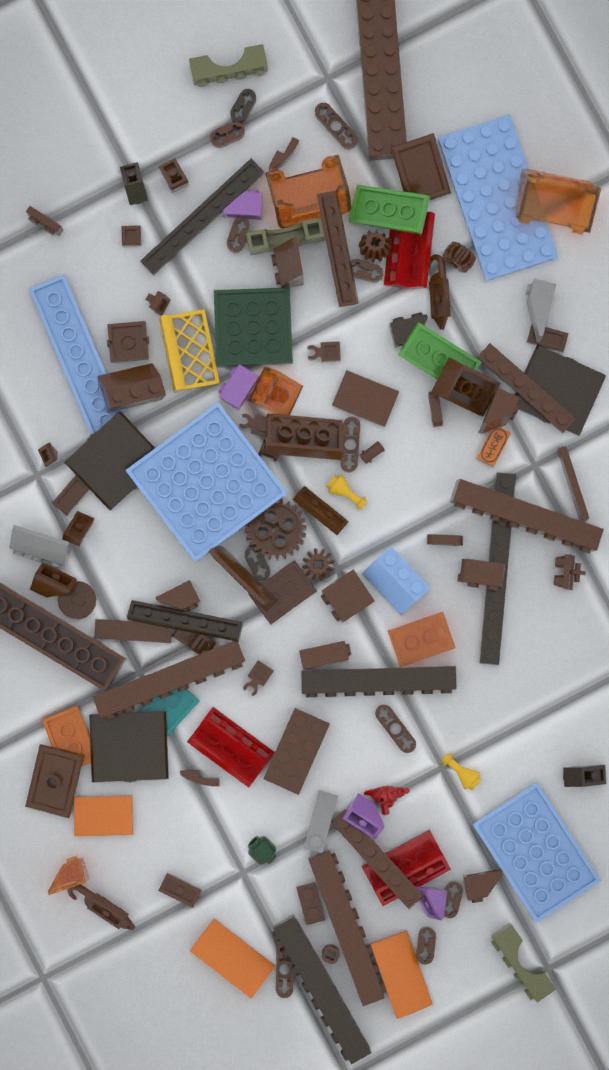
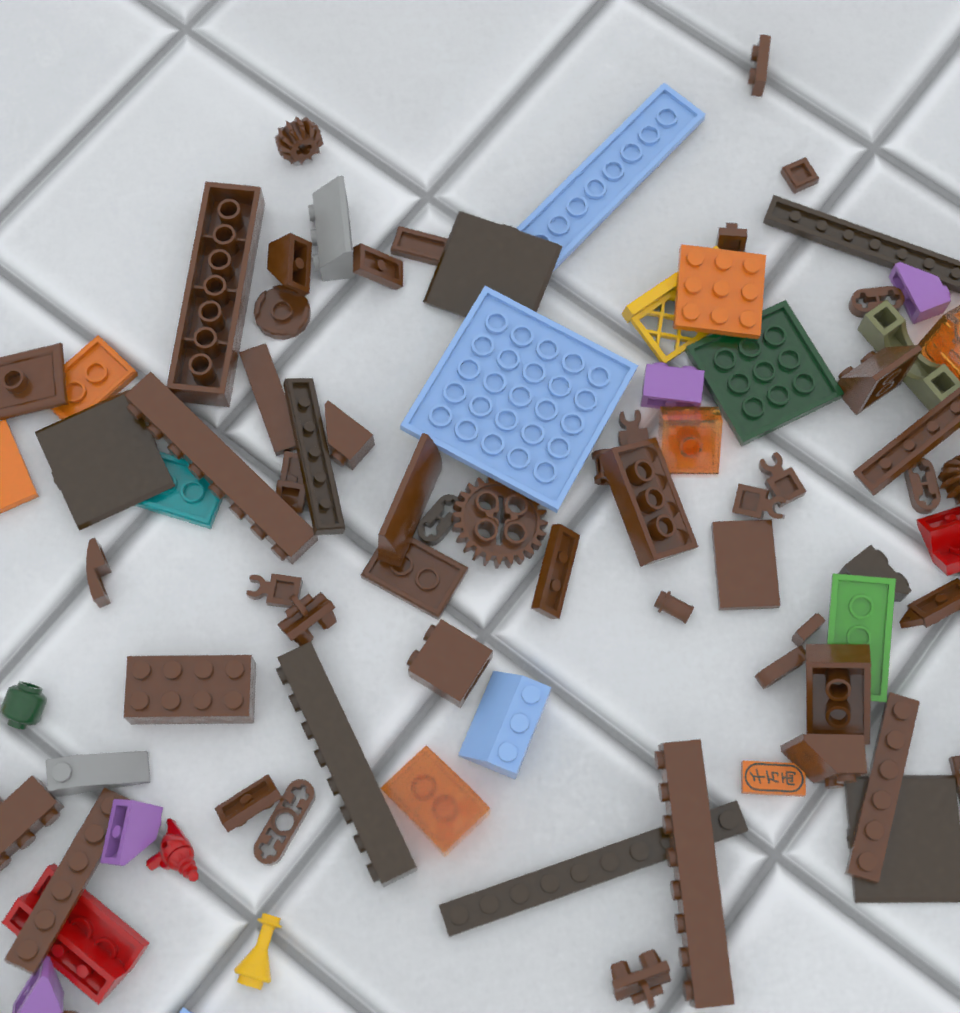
camera: 65 degrees right, 15 degrees down
reddish brown slope [38,442,58,467] -> none
reddish brown slope [97,363,166,413] -> none
reddish brown plate [107,321,149,363] -> none
dark brown slope [120,162,148,205] -> none
reddish brown slope [158,158,189,193] -> none
red slope [187,707,275,788] -> none
reddish brown brick [299,641,351,670] -> none
reddish brown gear [302,548,335,581] -> none
yellow piece [326,474,368,510] -> none
reddish brown beam [340,417,360,473] -> none
reddish brown beam [427,534,463,546] -> none
reddish brown hinge [457,559,506,591] -> none
reddish brown tile [557,446,589,521] -> none
none -> reddish brown plate [214,774,283,832]
none -> reddish brown hips [277,592,337,646]
none -> orange plate [673,244,766,339]
none -> reddish brown plate [732,484,789,519]
none -> reddish brown tile [792,613,826,647]

